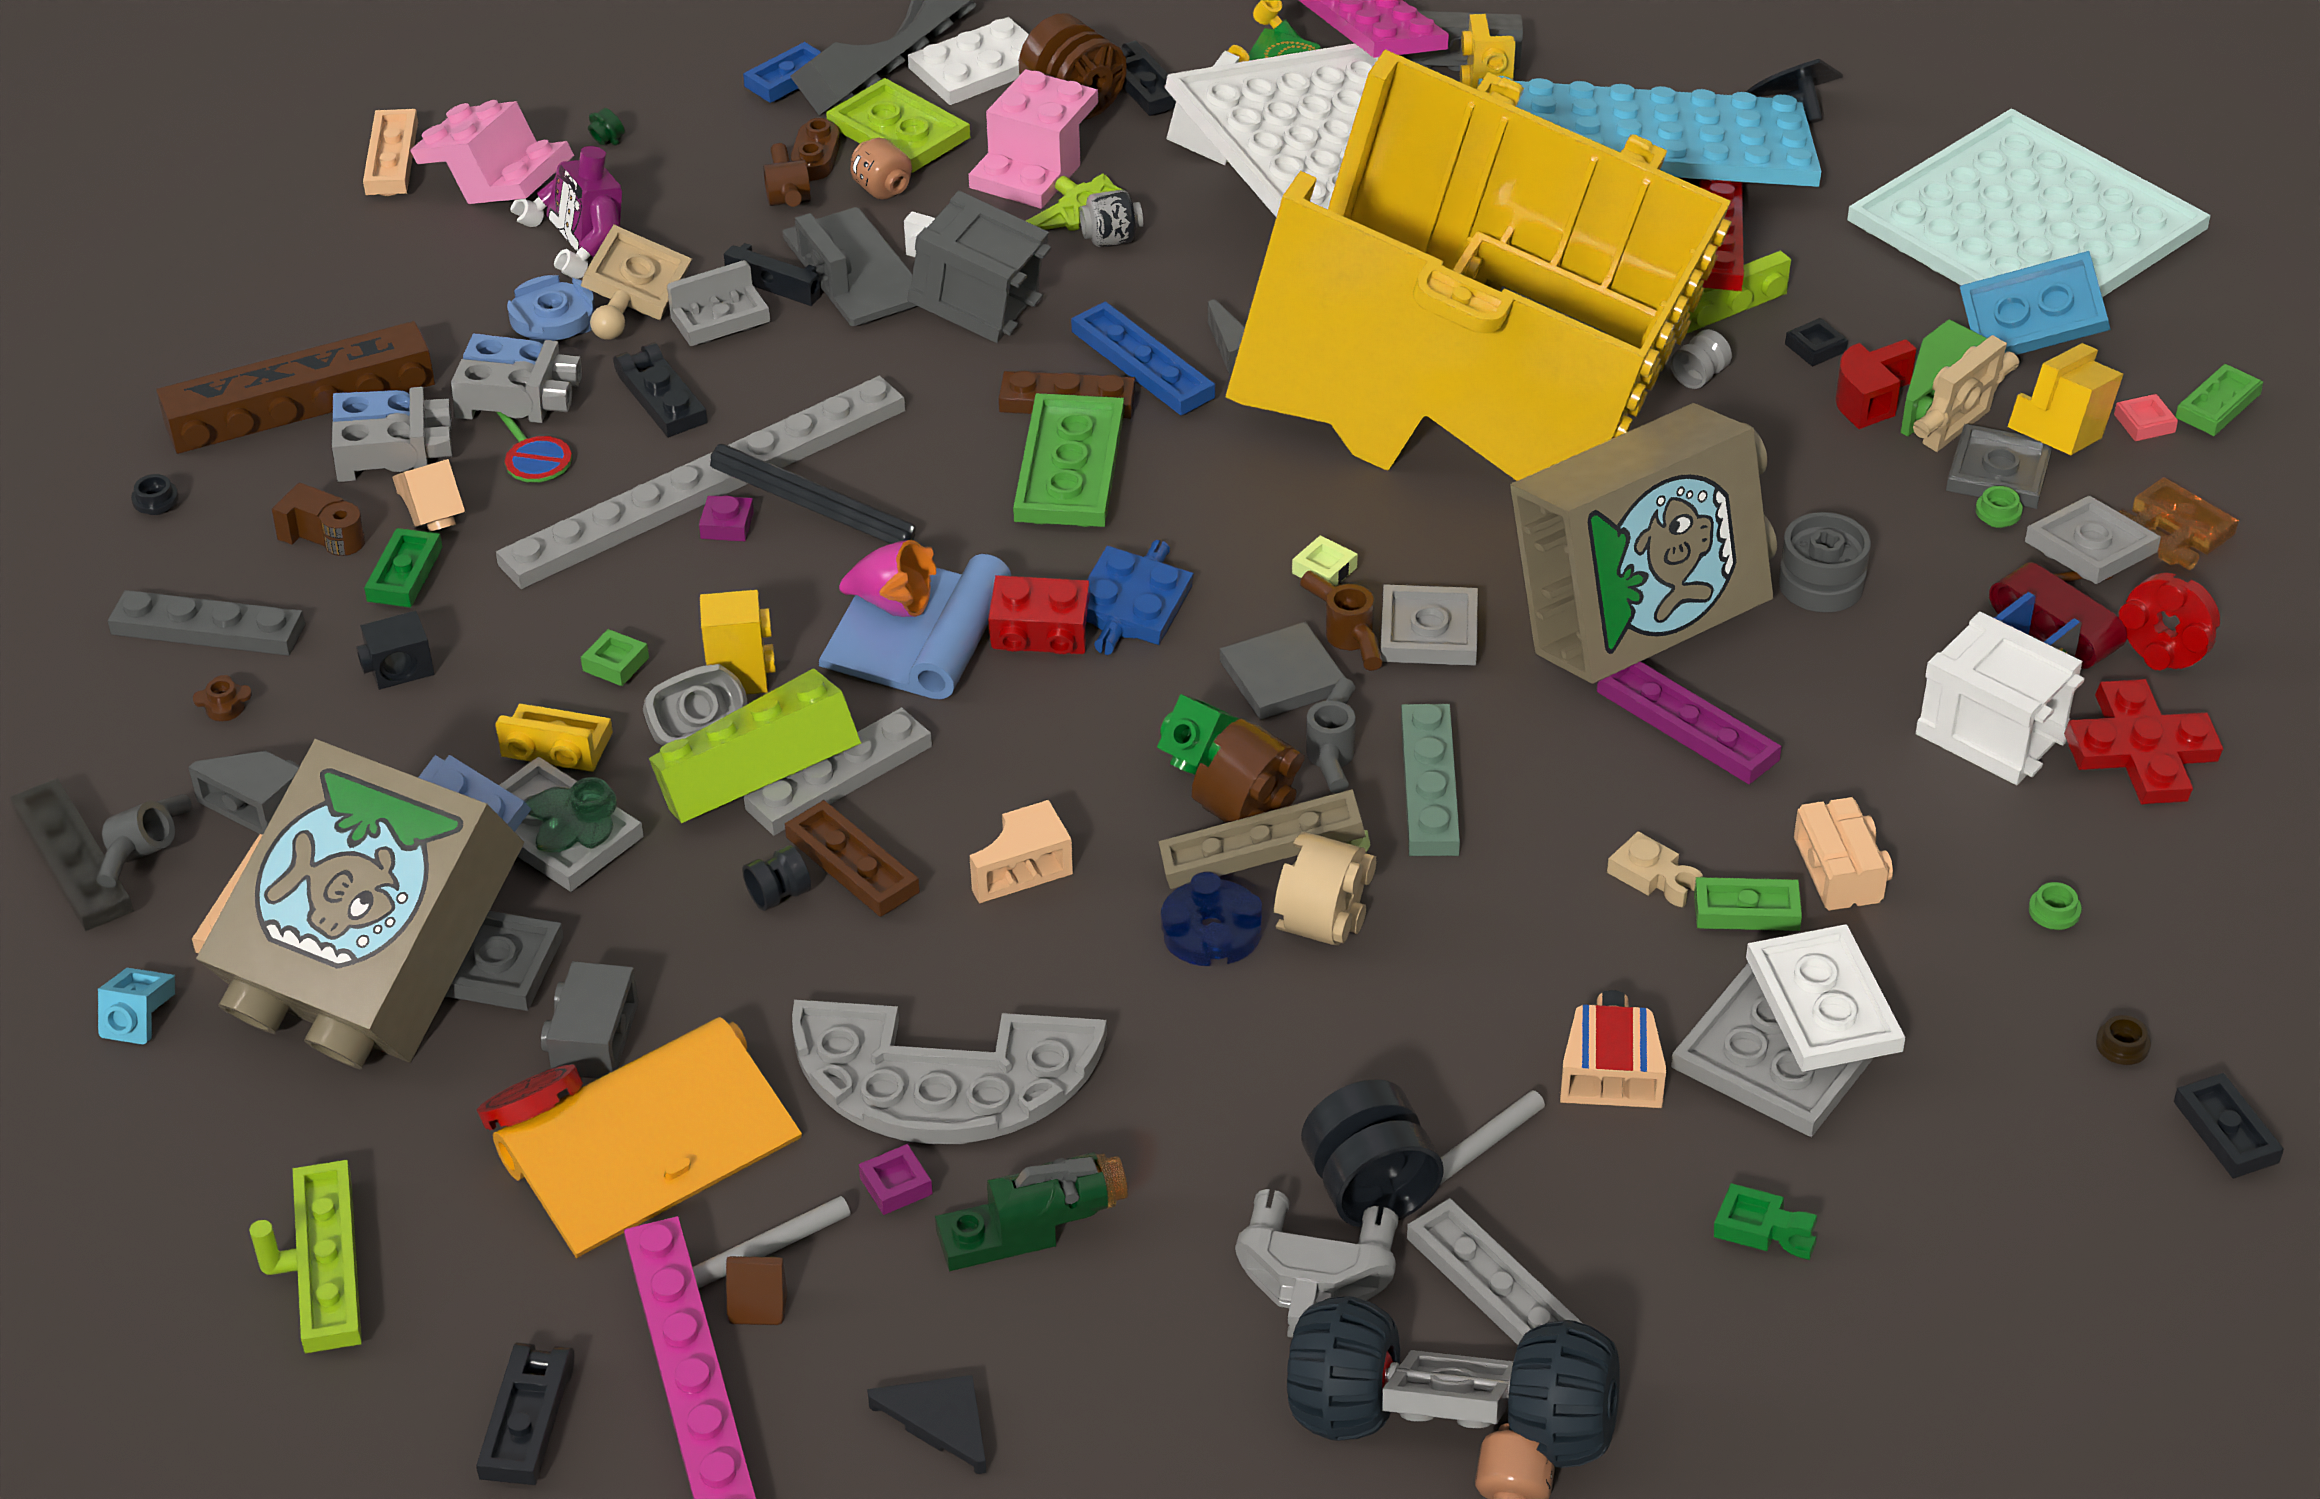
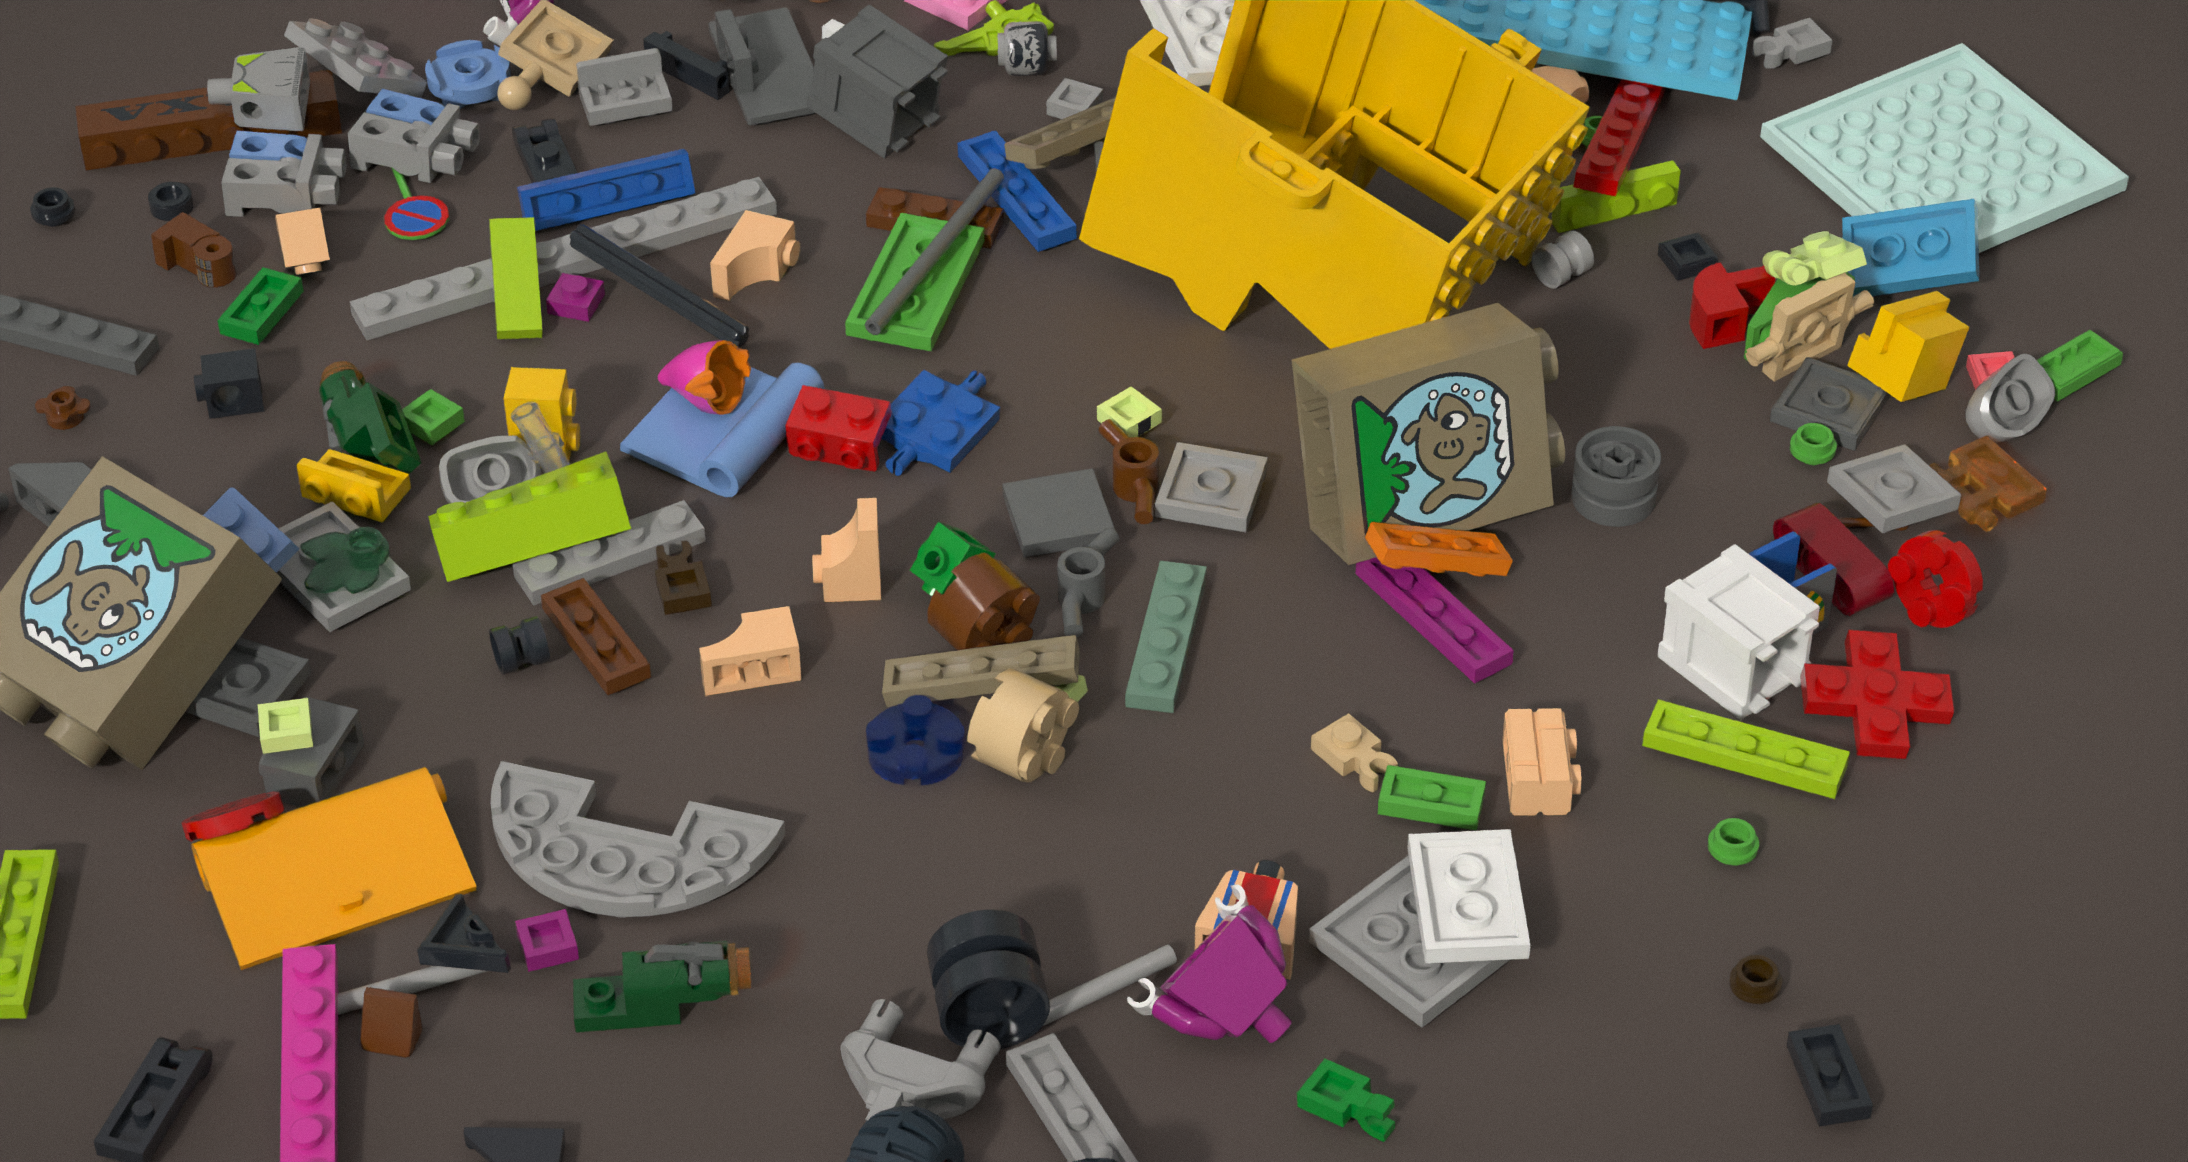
camera: 10 degrees right, 0 degrees up
none -> black tile [148,182,194,221]
none -> light grey torso [207,47,310,131]
none -> yellowish green plate [258,698,313,754]
none -> light grey plate [284,18,427,97]
none -> dark green plate [319,361,421,474]
none -> black tile [417,894,511,973]
none -> lime tile [489,218,542,339]
none -> clear pin [511,401,570,474]
none -> blue plate [517,149,696,231]
none -> dark brown plate [655,540,712,615]
none -> light nougat arch [710,210,800,301]
none -> light nougat arch [812,498,881,602]
none -> dark grey piece [865,168,1004,335]
none -> dark tan plate [1004,97,1116,169]
none -> light grey plate [1047,78,1103,119]
none -> magenta torso [1127,884,1292,1044]
none -> orange plate [1365,522,1513,577]
none -> lime plate [1642,699,1850,799]
none -> light grey plate [1752,18,1832,69]
none -> yellowish green plate [1762,231,1867,285]
none -> light grey piece [1965,354,2055,443]

